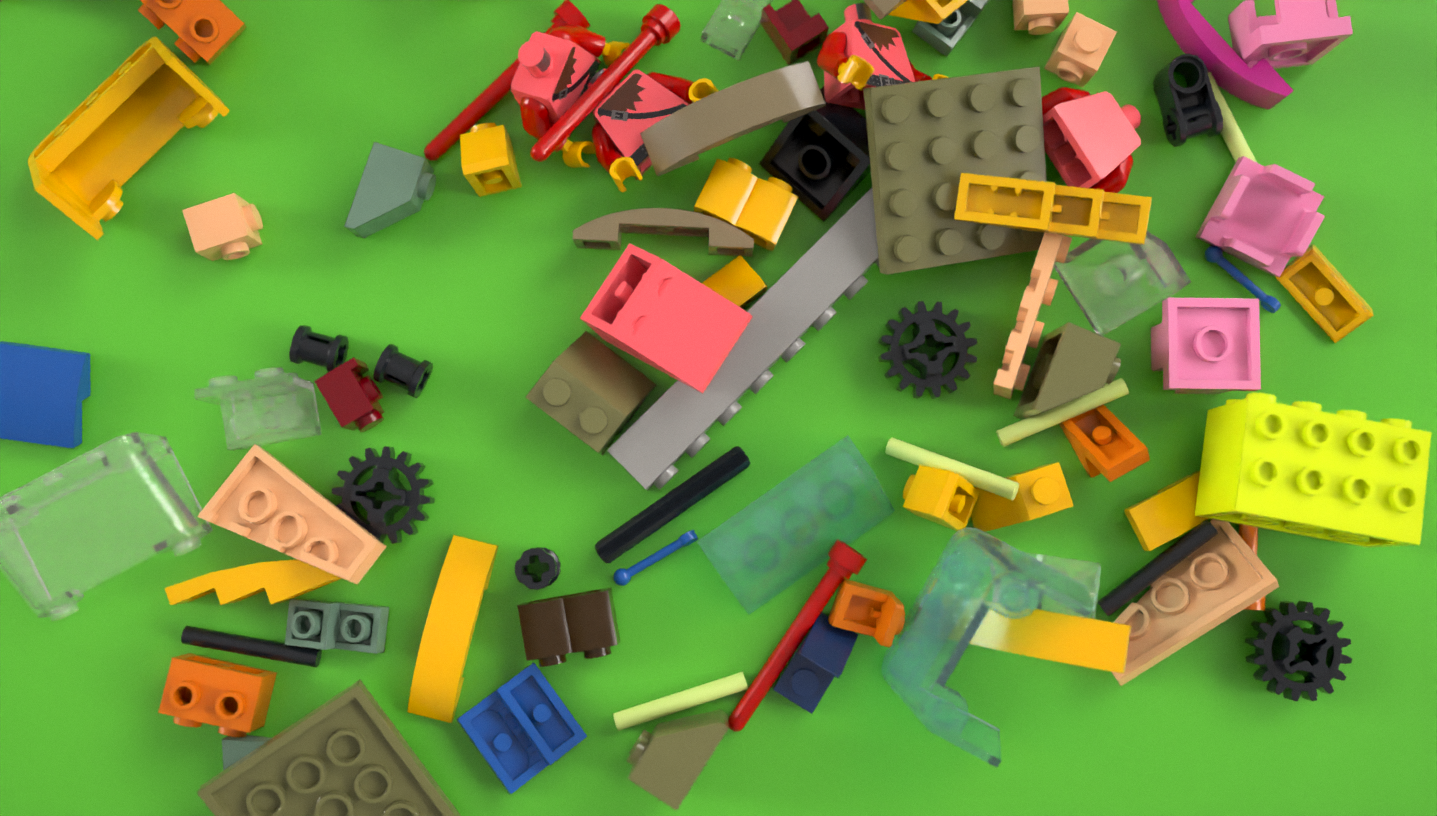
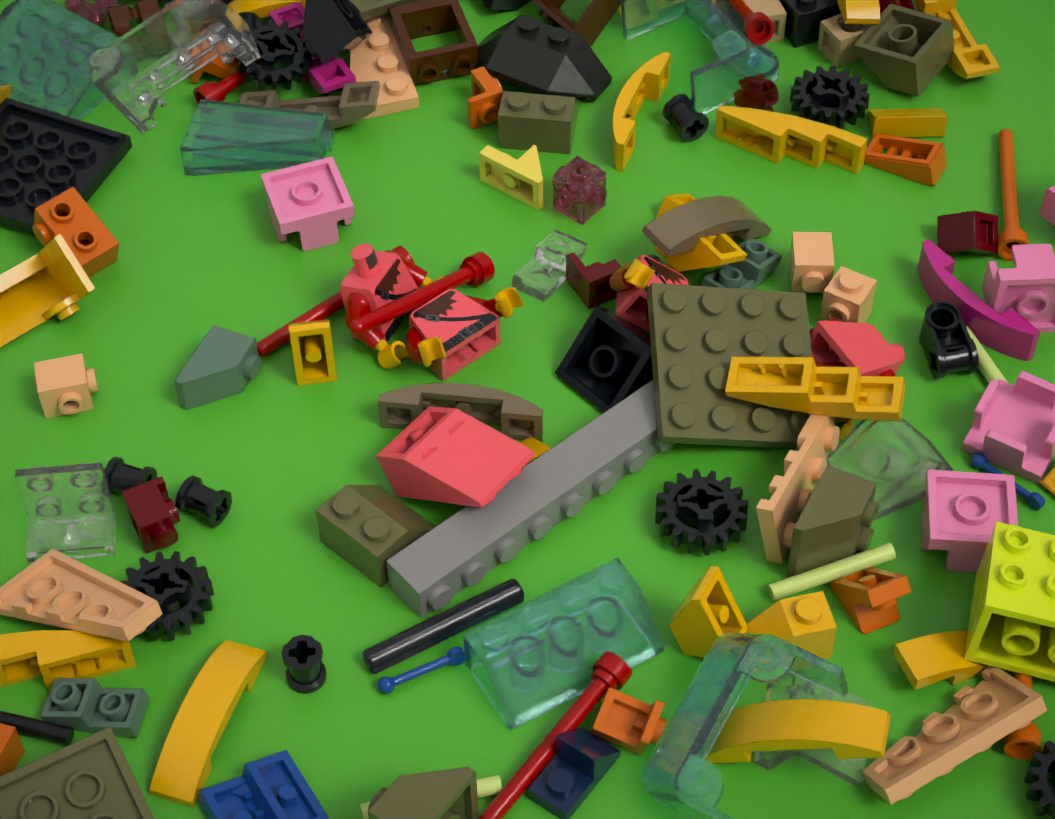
camera: 10 degrees right, 35 degrees down
dark brown brick [518,587,620,667] -> none
dark tan slope [640,61,826,176] -> none
yellow brick [694,158,798,251] -> none
yellowish green bar [885,438,1019,500] -> none
black bar [1097,519,1218,616] -> none

